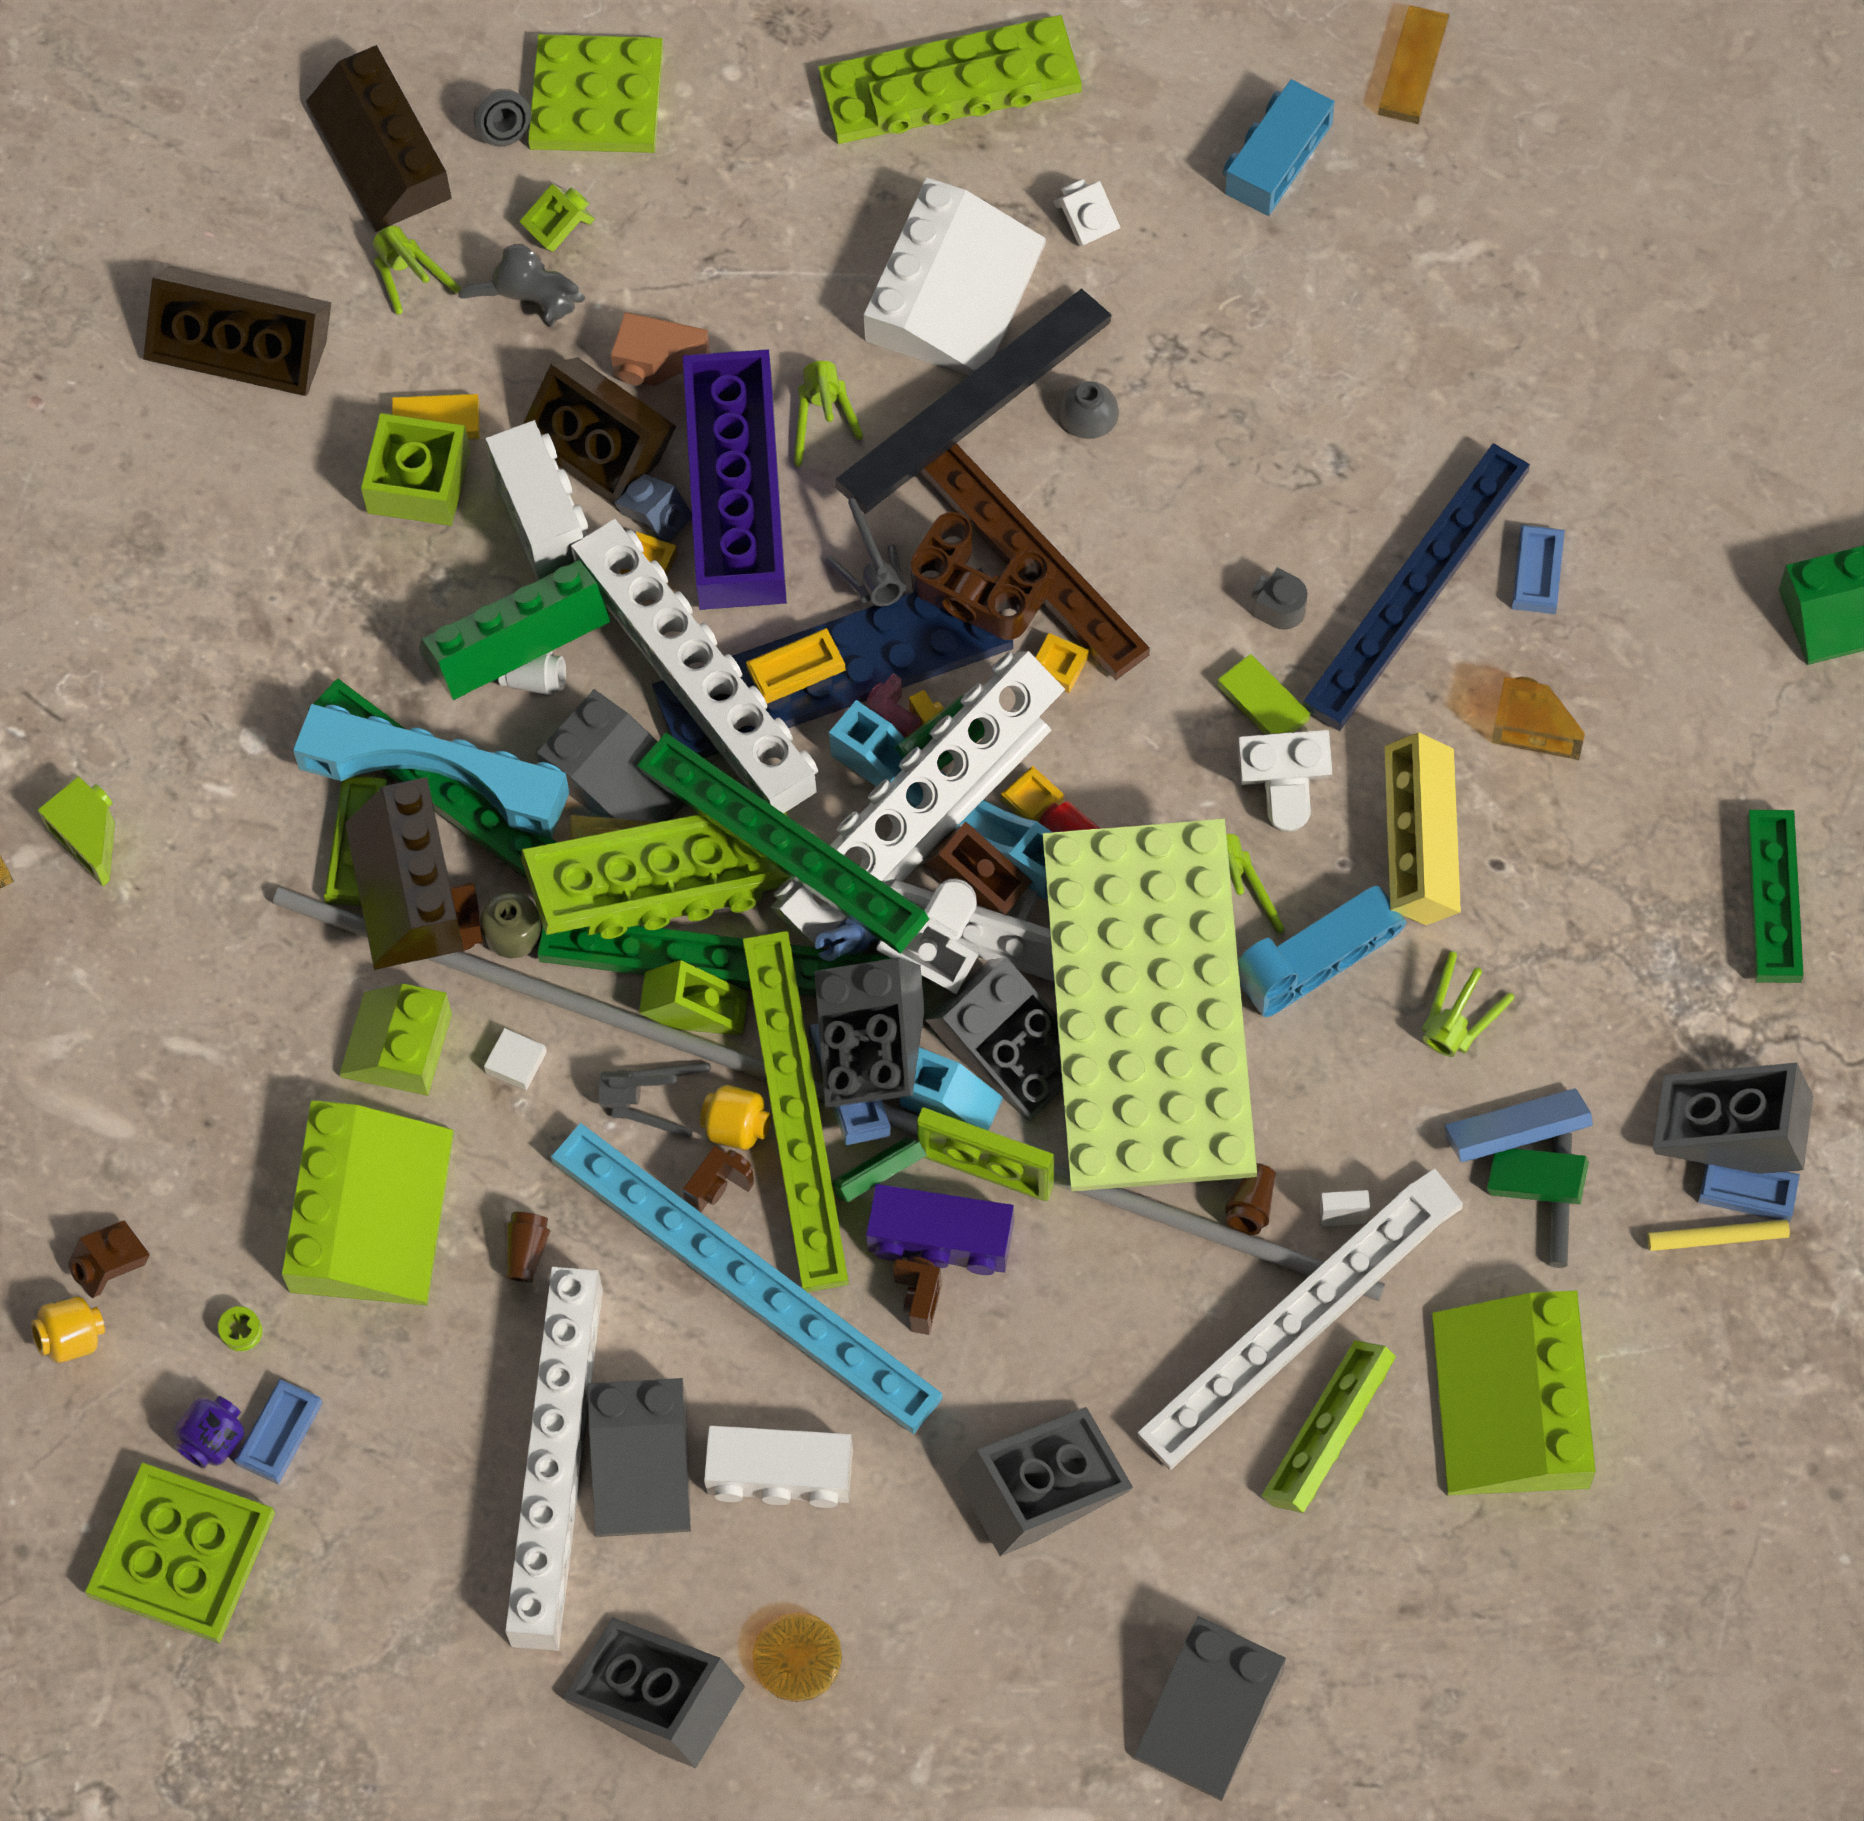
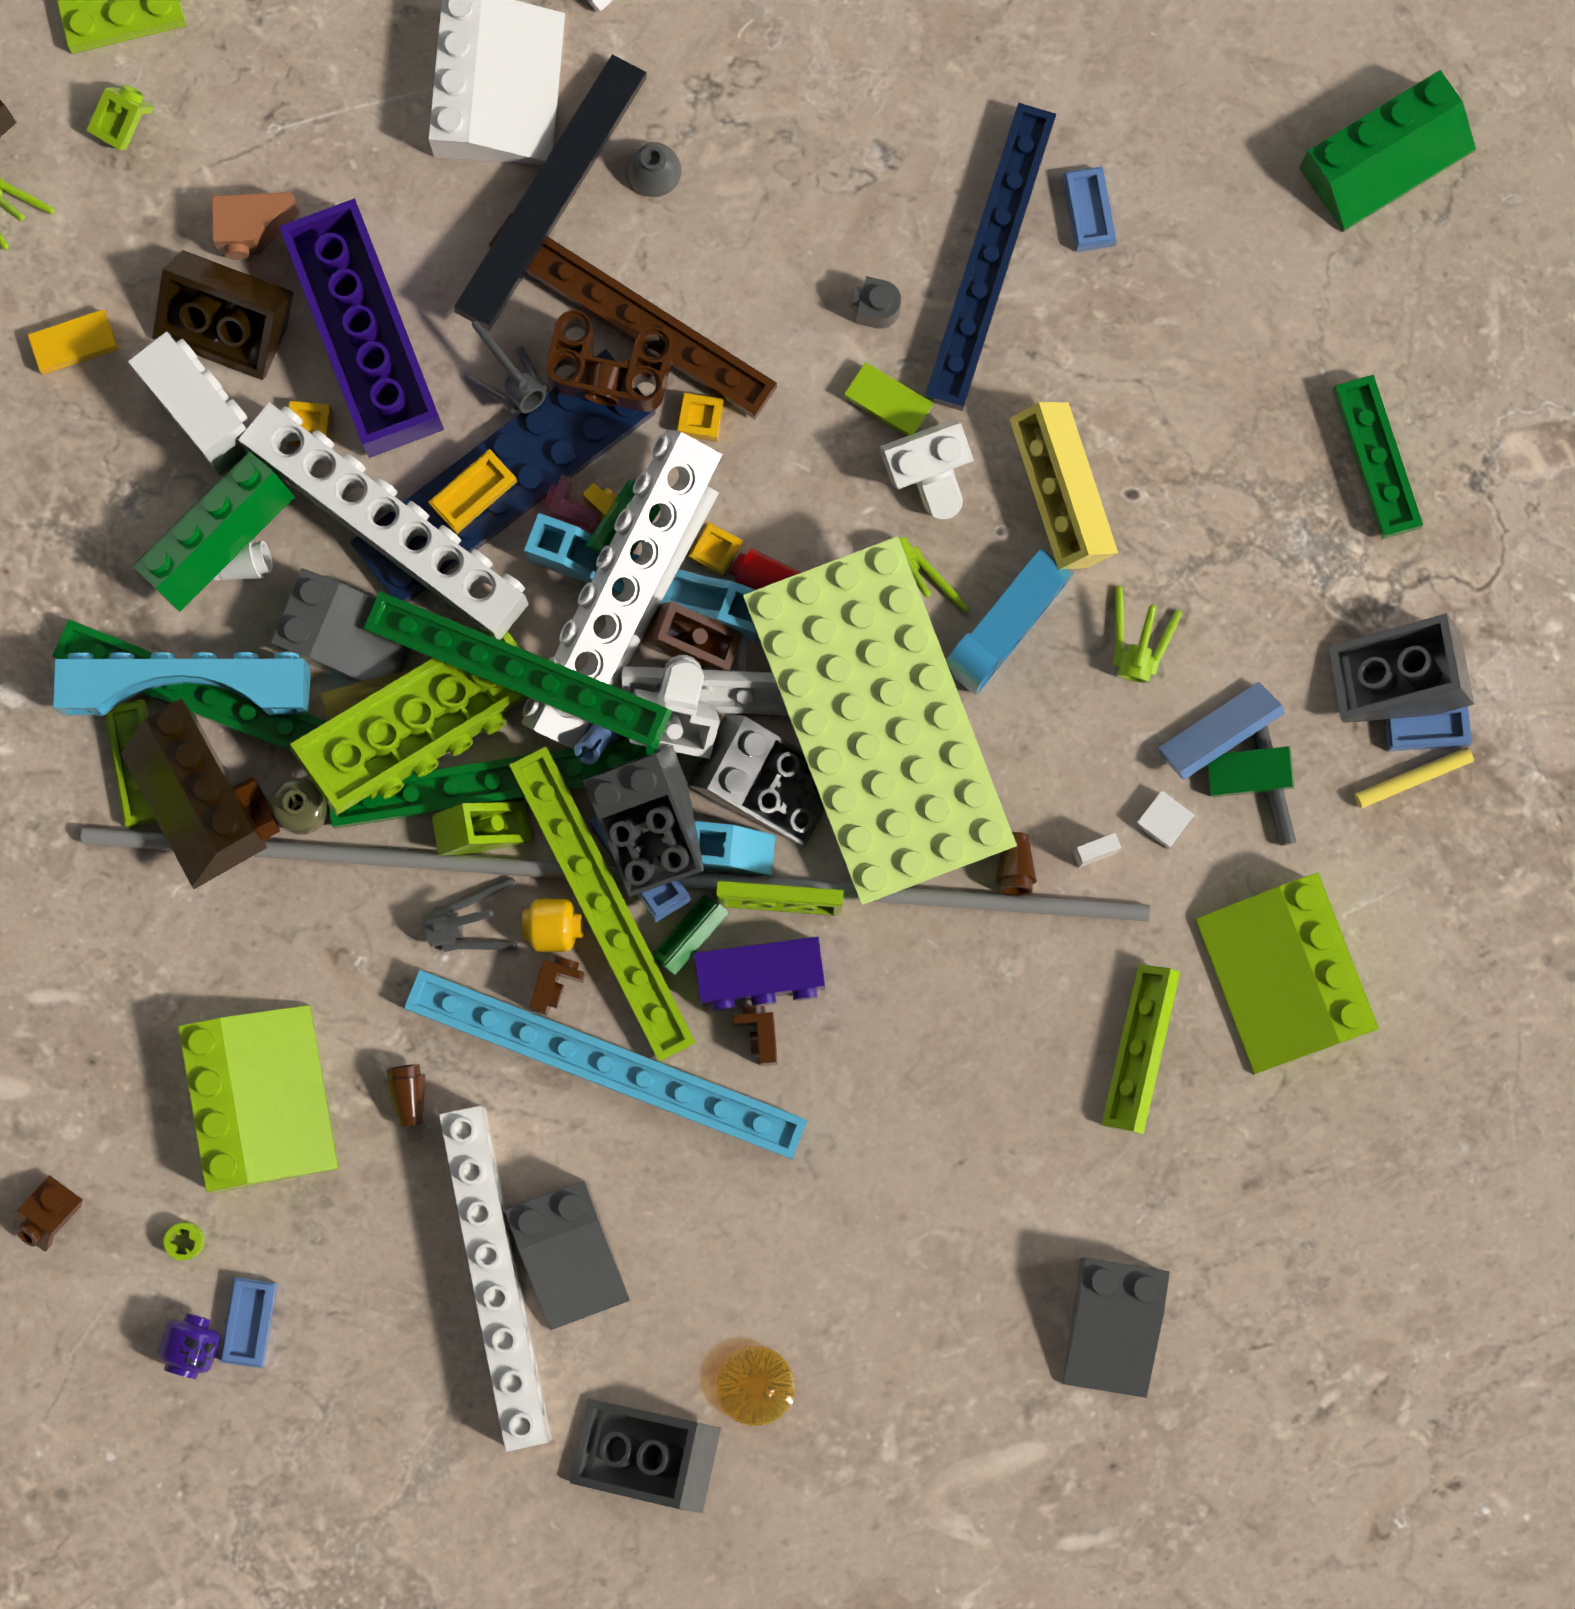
camera: 20 degrees left, 15 degrees up
yellow head [31,1296,105,1363] -> none
lime plate [85,1462,276,1644] -> none
lime slope [339,983,452,1096] -> none
lime brick [361,413,471,526] -> none
dark grey animal [458,244,586,327] -> none
dark grey brick [474,88,531,147] -> none
white tile [484,1028,547,1091] -> none
sand blue bracket [615,474,692,542] -> none
white brick [704,1426,853,1508] -> none
lime plant [794,360,863,467] -> none
dark grey slope [954,1407,1133,1556] -> none
white plate [1137,1183,1444,1471] -> none
clear yellow slope [1491,676,1585,760] -> none

